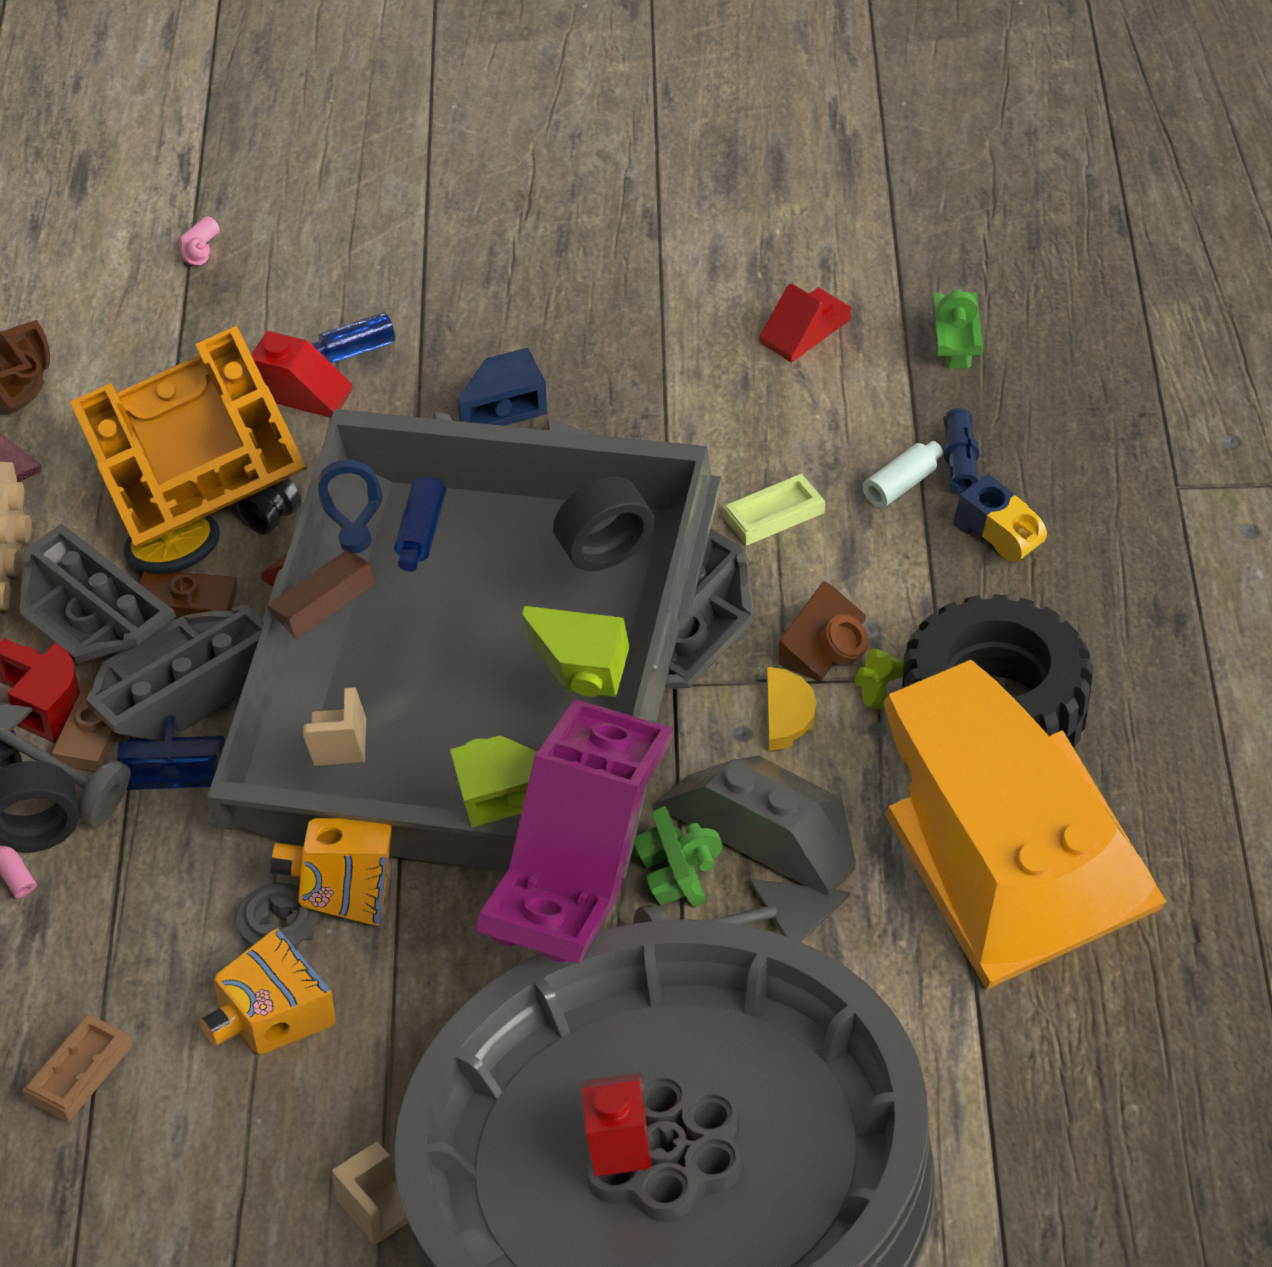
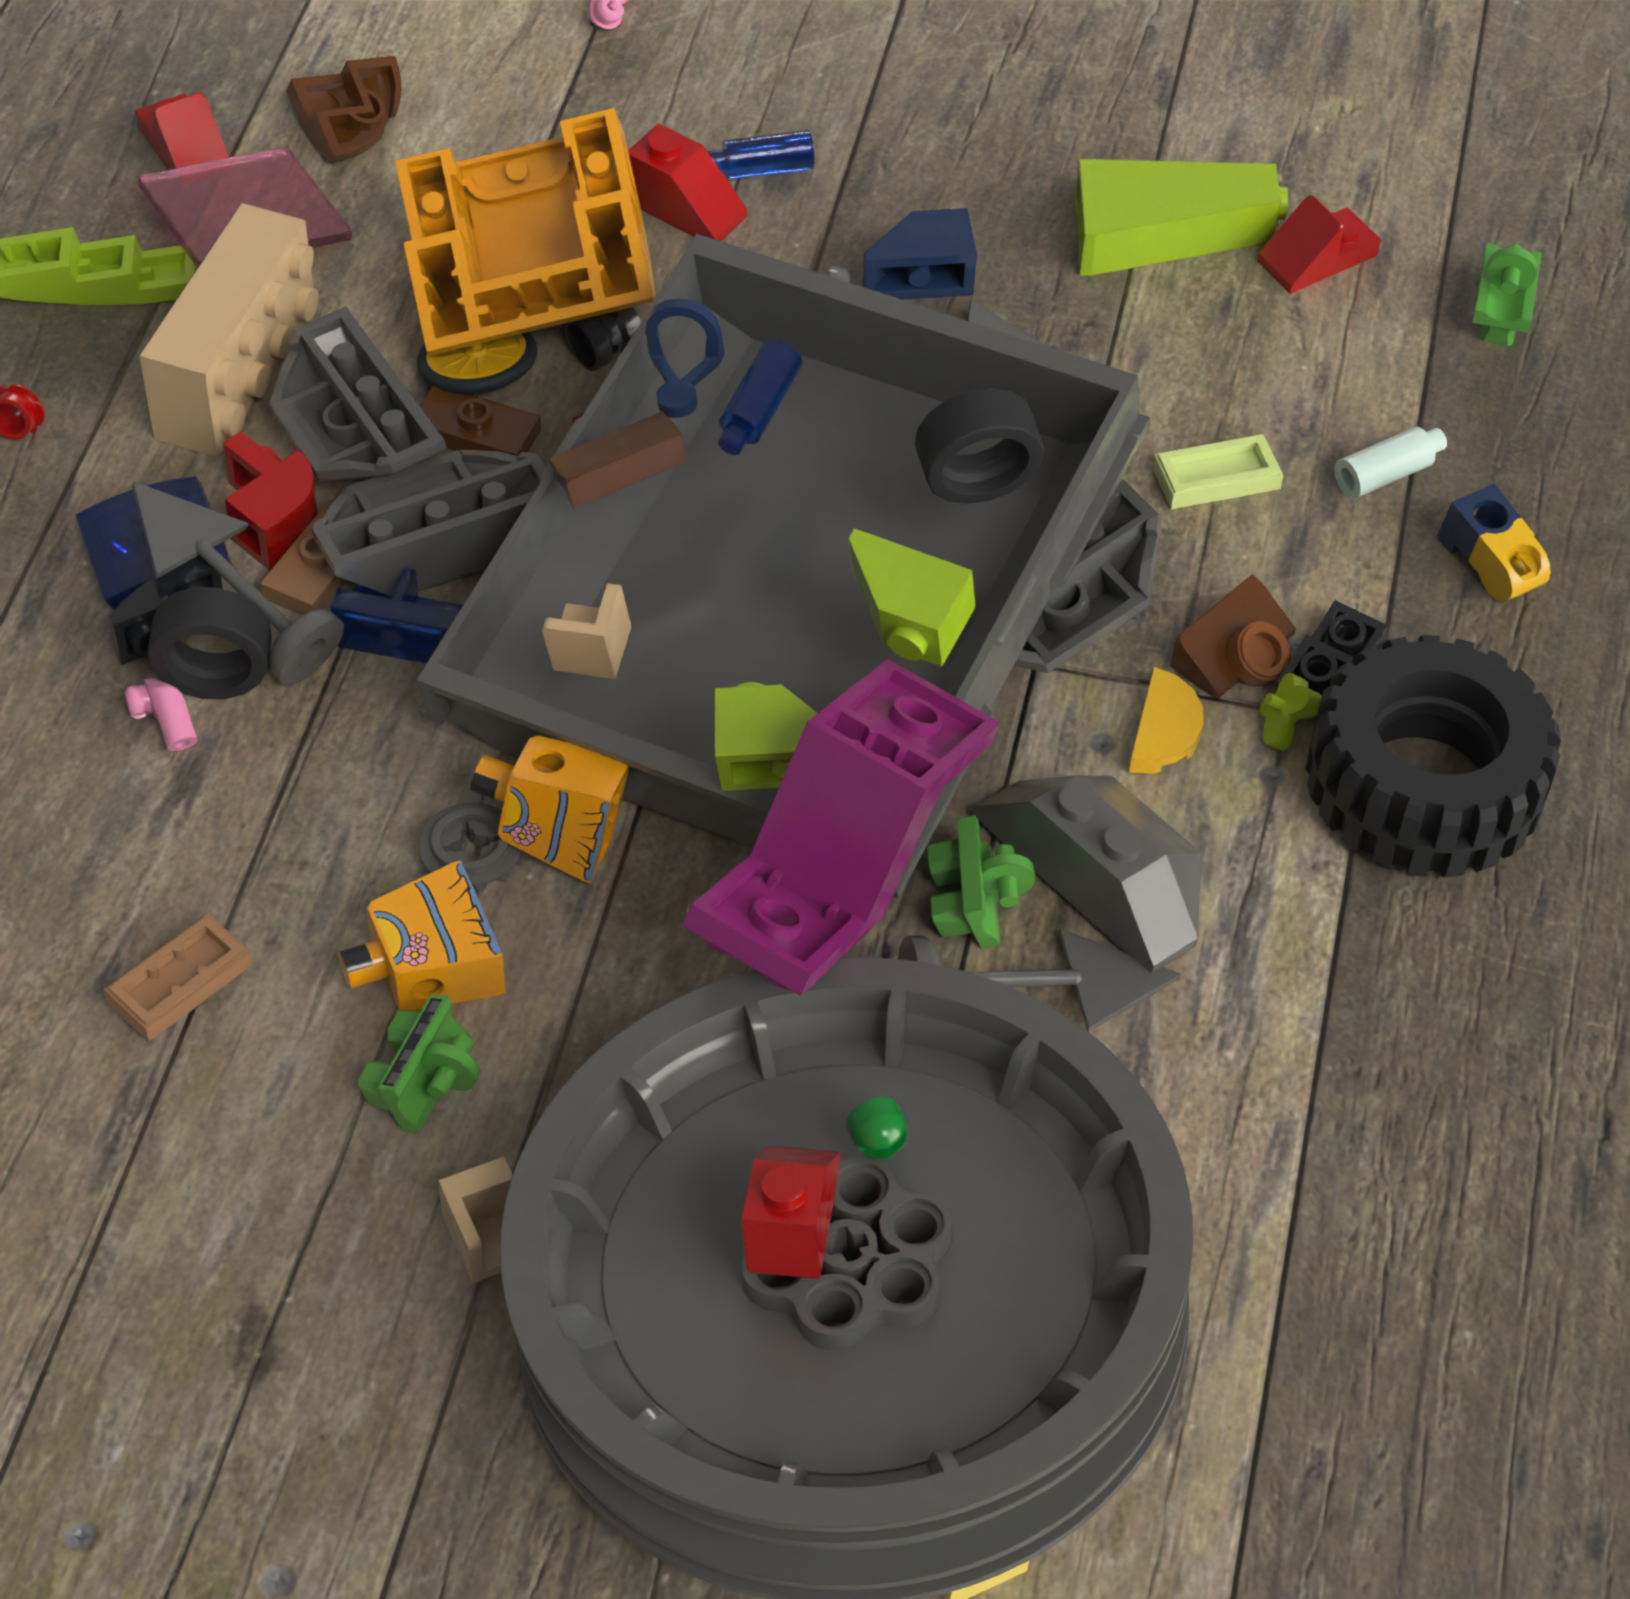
camera: 10 degrees right, 5 degrees up
light orange wedge [883,660,1166,990] -> none
dark blue pin [943,408,980,494] -> none
none -> bright green hips [358,994,481,1133]
none -> green hinge [846,1096,908,1160]
none -> lime slope [1074,159,1288,276]
none -> black slope [1276,600,1389,696]

